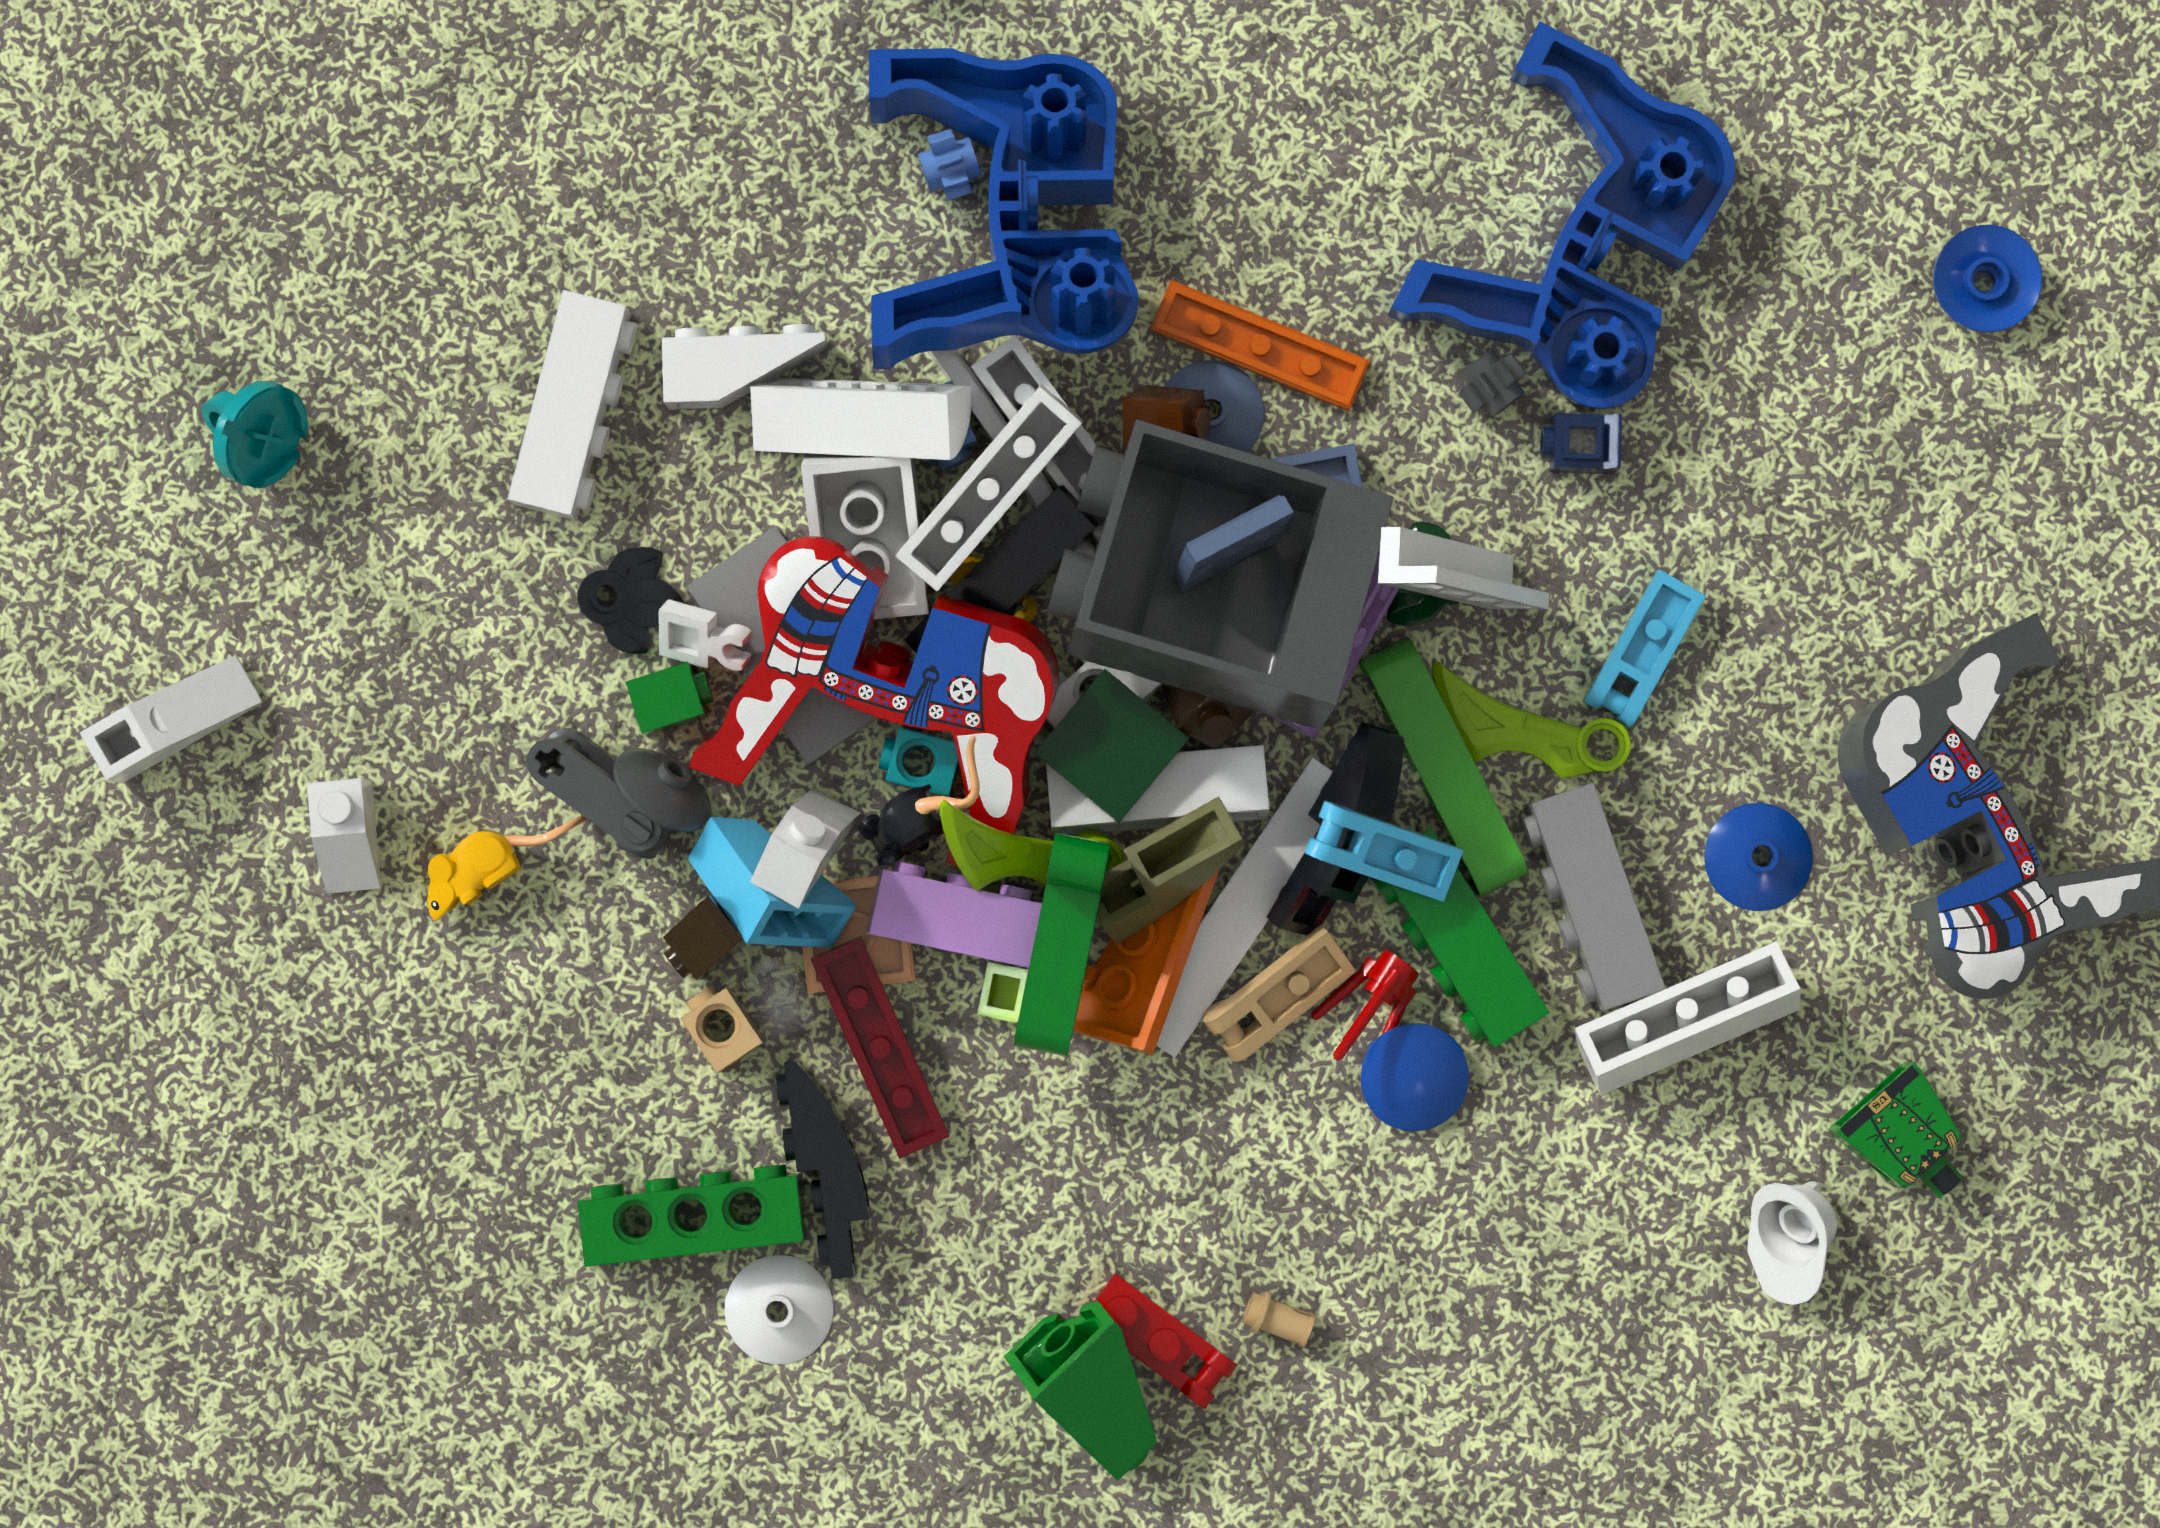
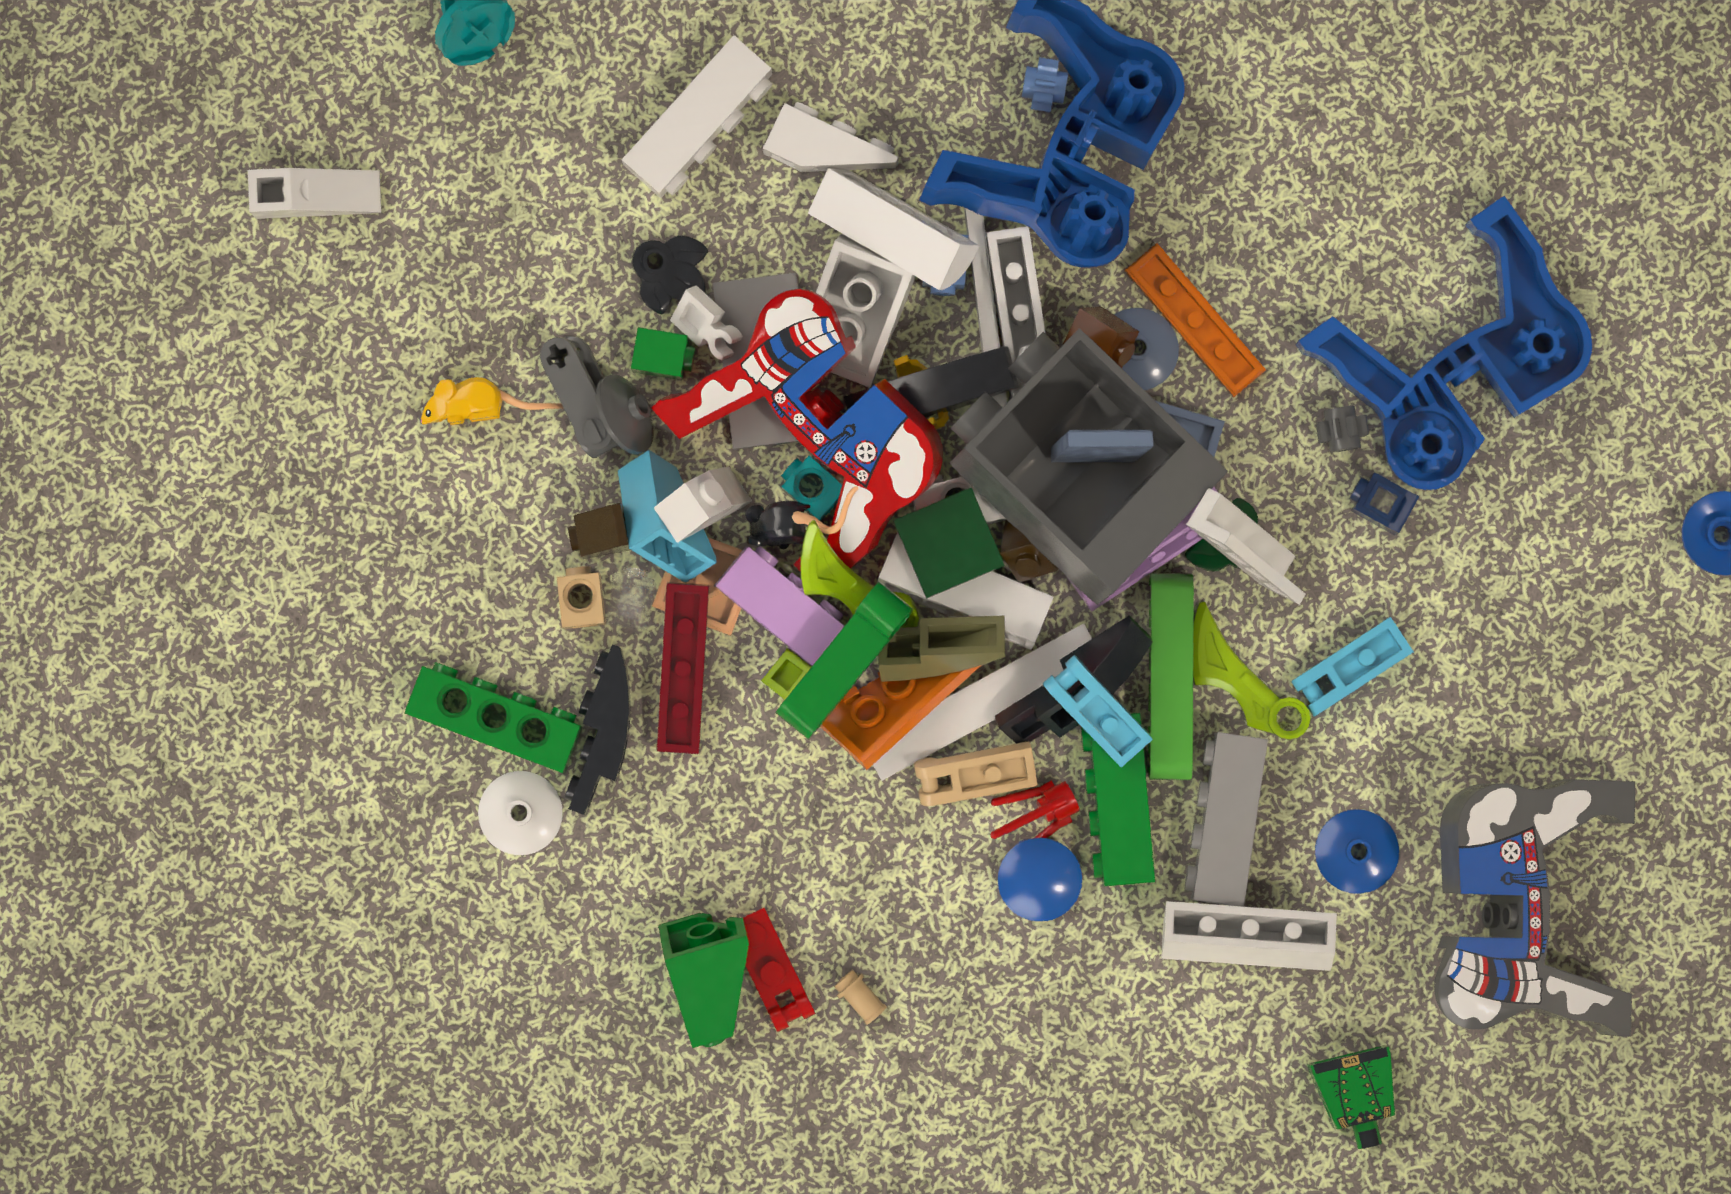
camera: 25 degrees right, 0 degrees up
white slope [307,778,381,894] -> none
white brick [895,384,1083,591] -> none
white piece [1747,1181,1838,1305] -> none

